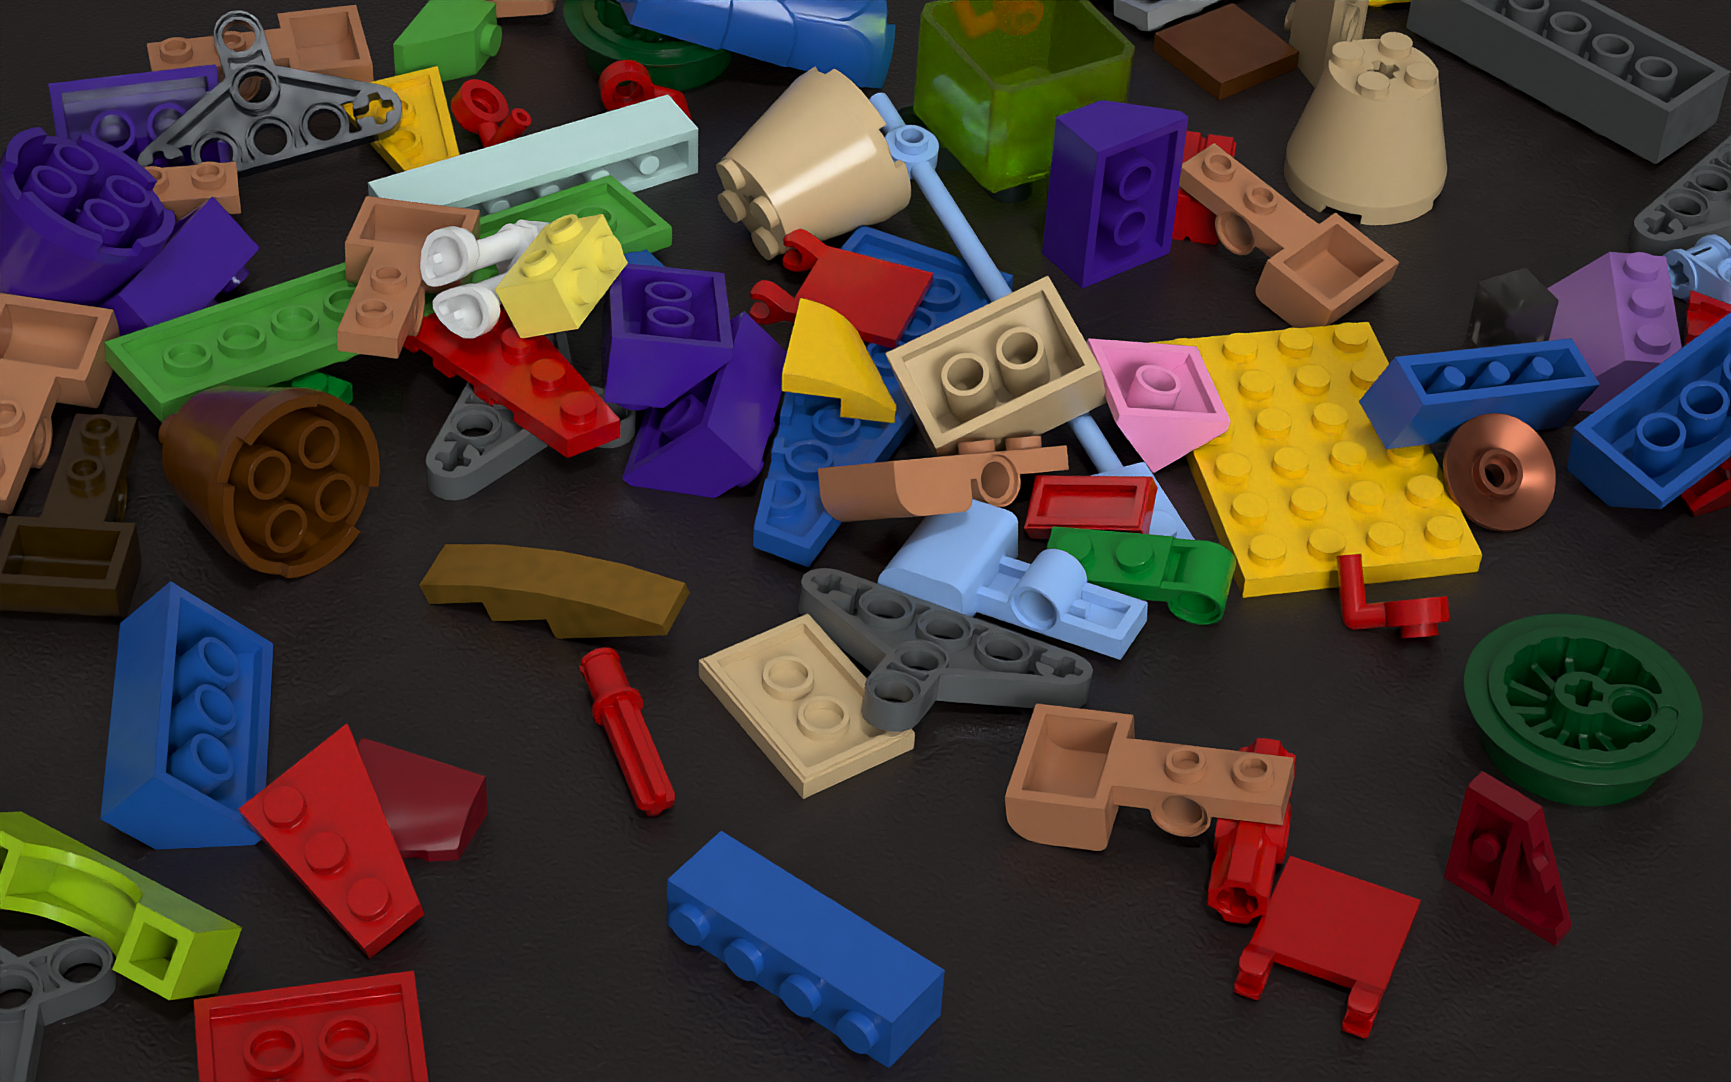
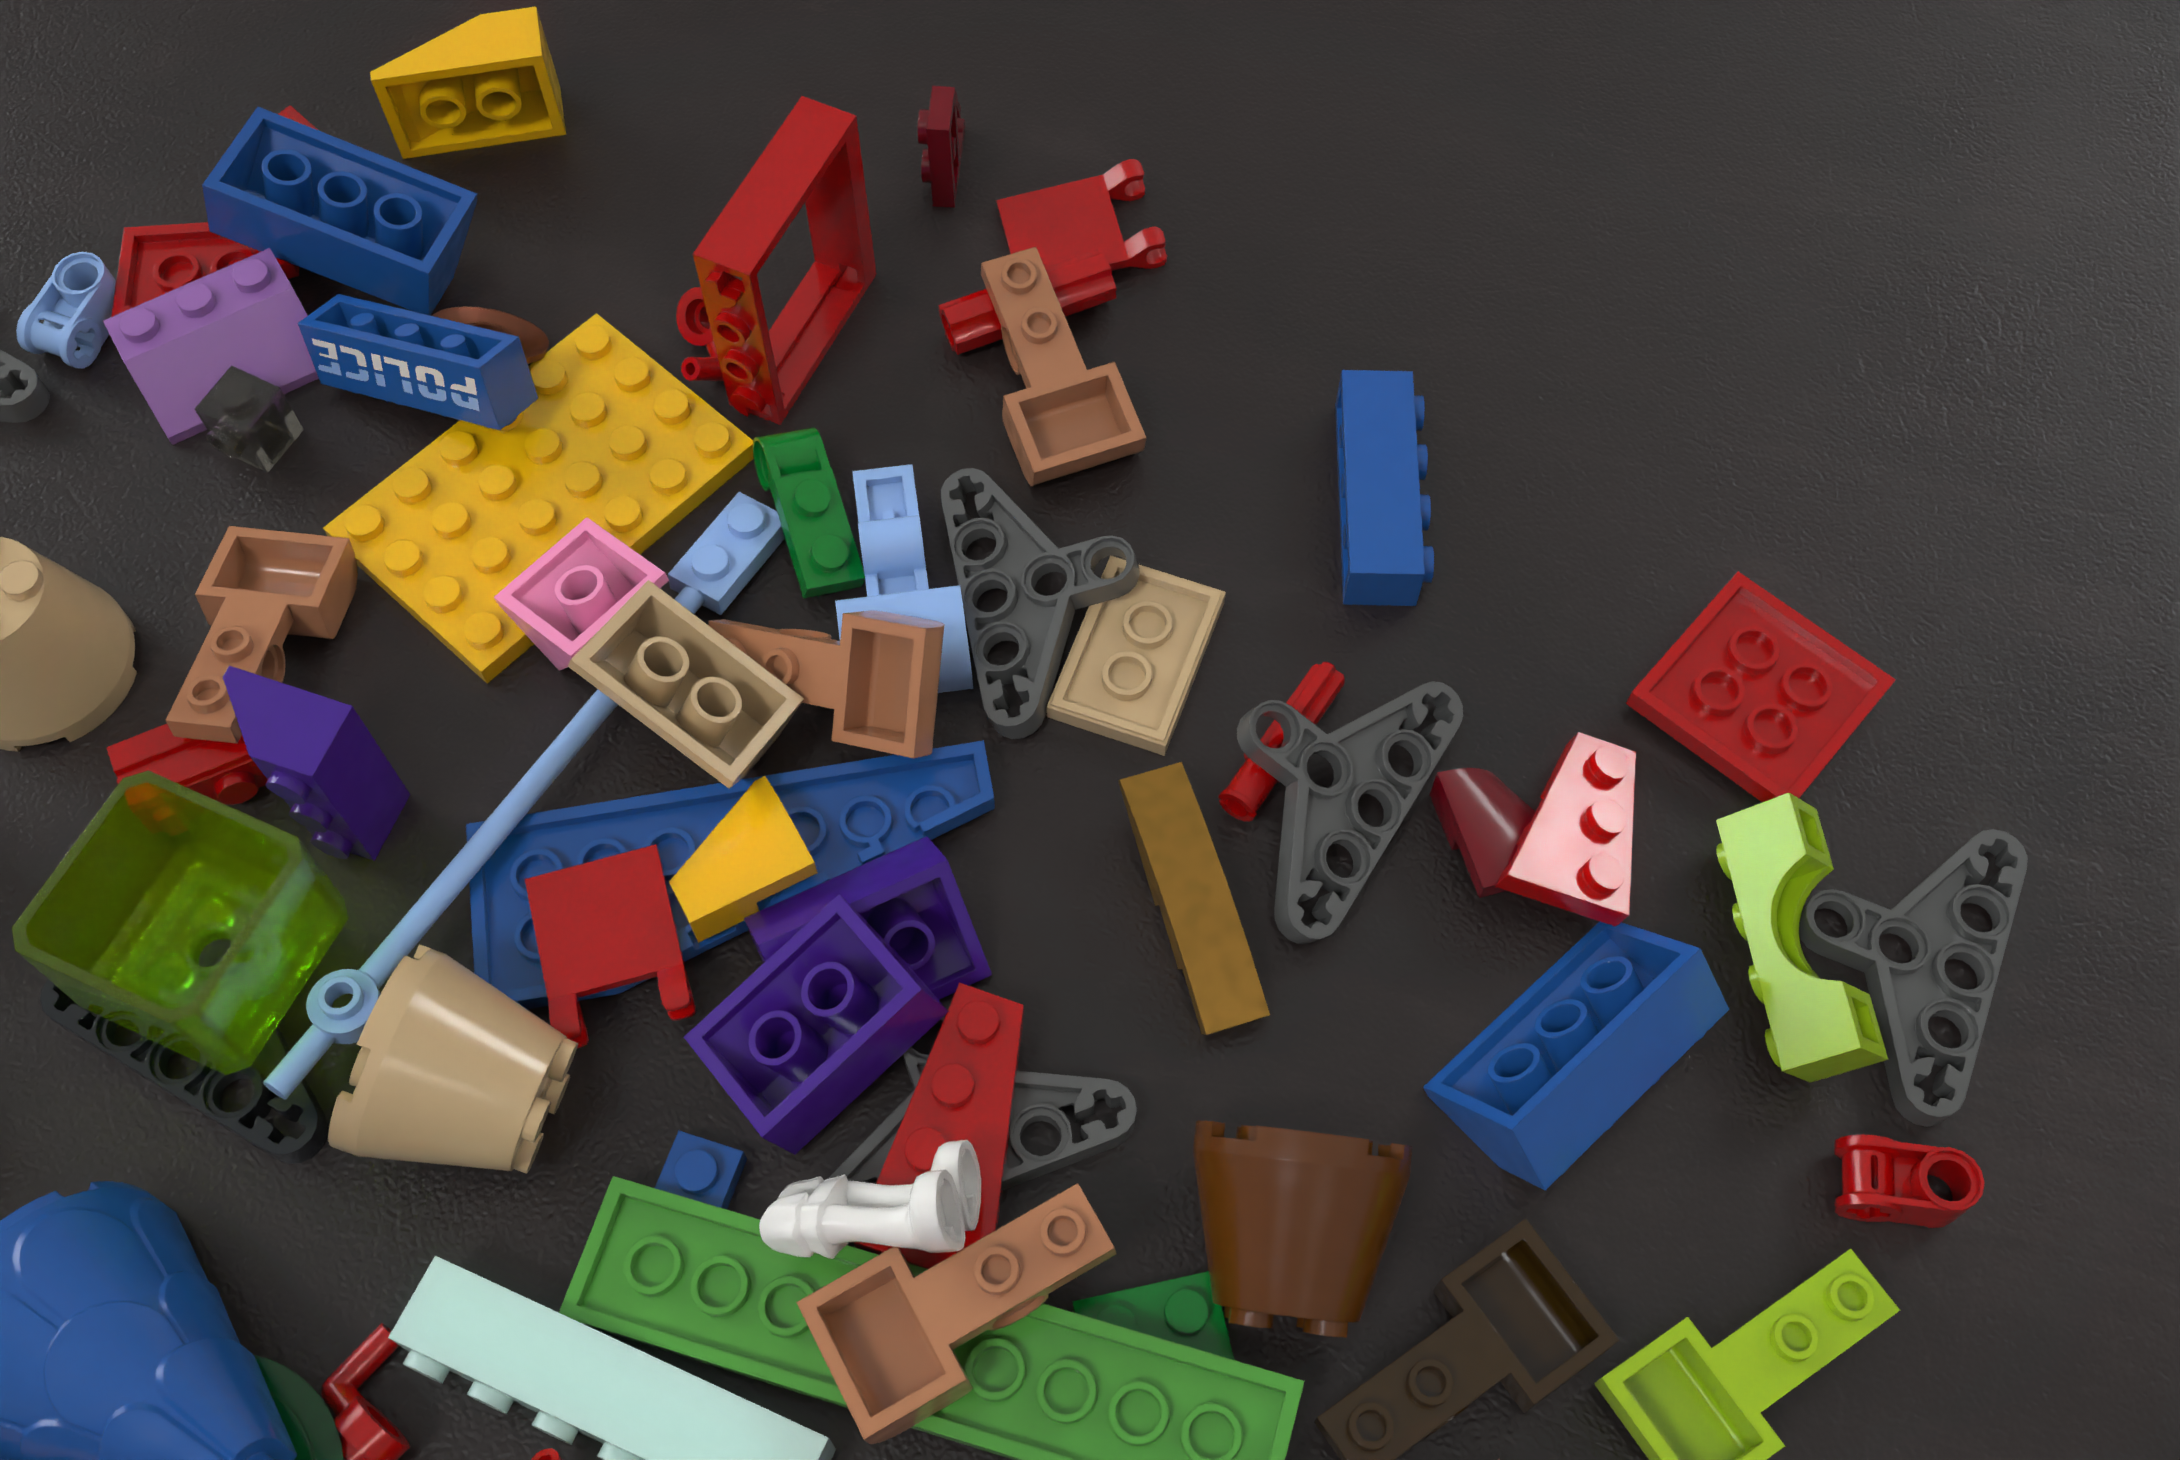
camera: 125 degrees left, 20 degrees up
light yellow brick [494,214,628,338] -> none
red tile [1024,475,1158,539] -> none
dark green piece [1464,613,1703,806] -> none
none -> red window [693,96,877,425]
none -> dark grey beam [1237,681,1463,944]

